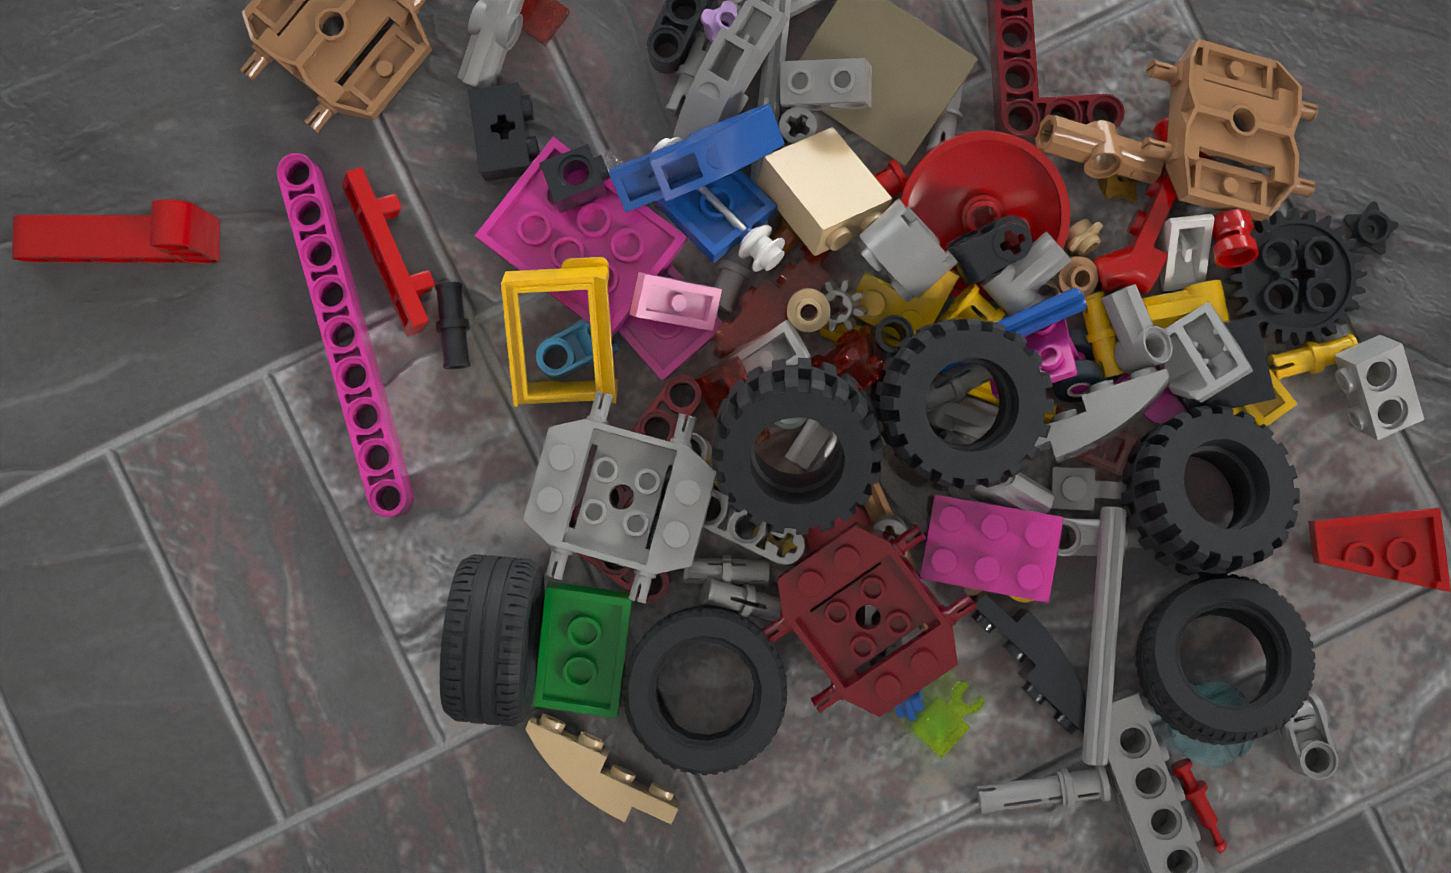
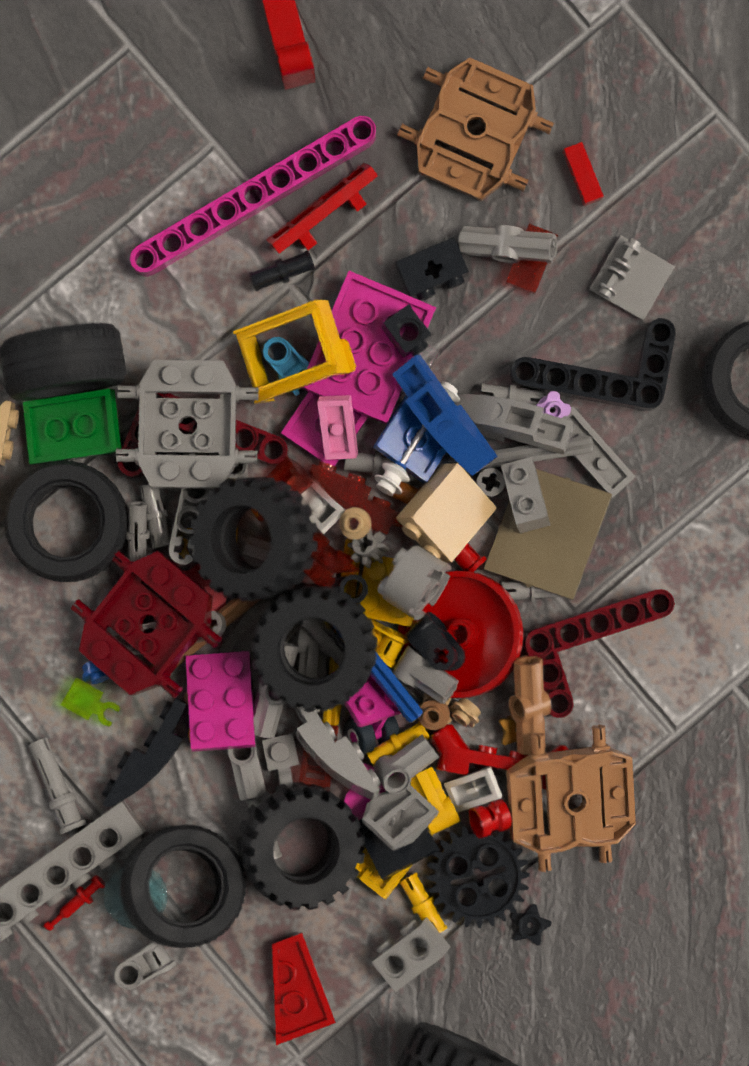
camera: 75 degrees right, 0 degrees up
light grey axle [1082,506,1126,766] -> none

